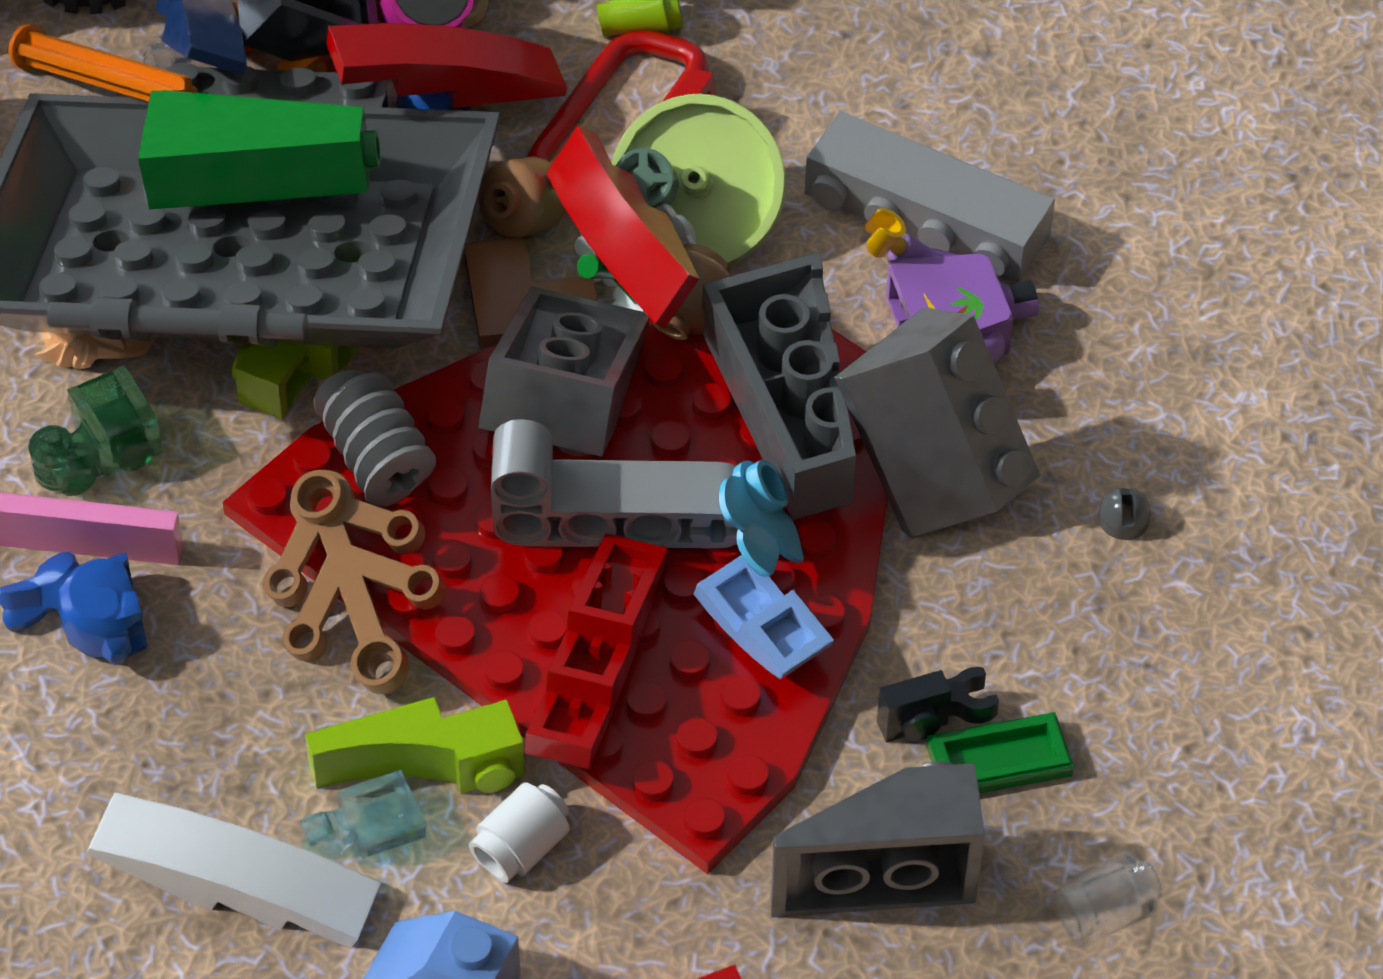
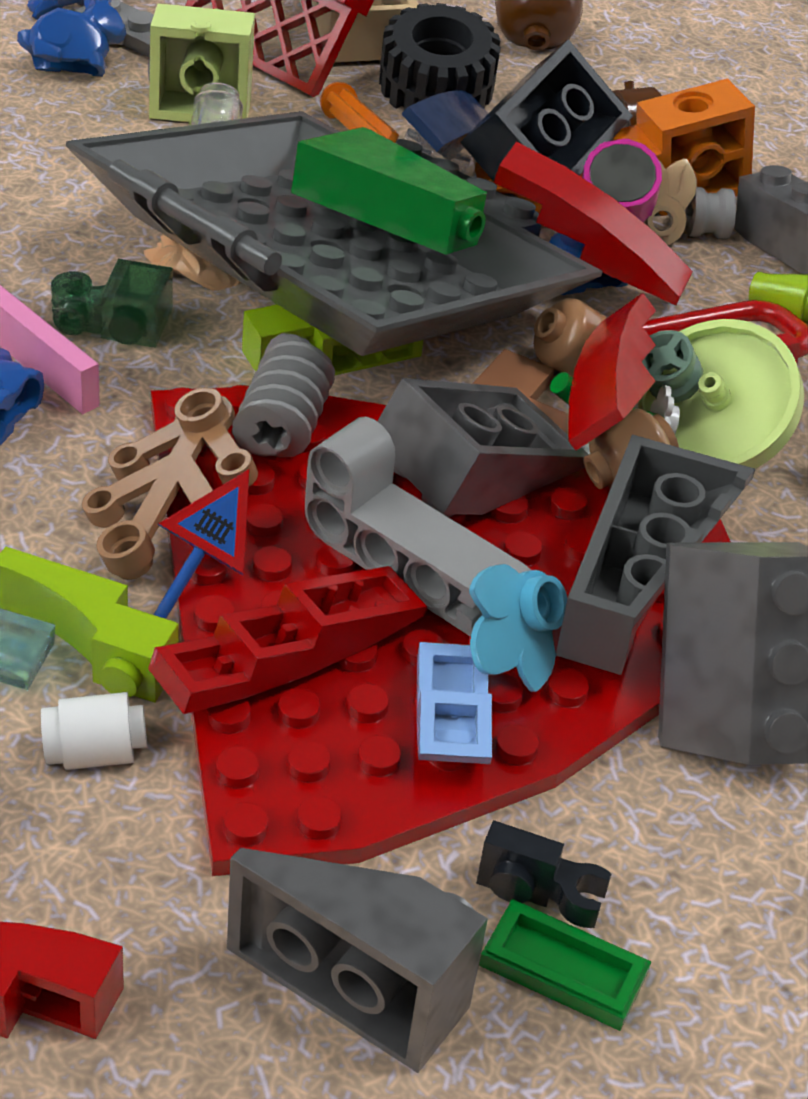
camera: 35 degrees right, 10 degrees down
none -> piece [153,468,250,619]

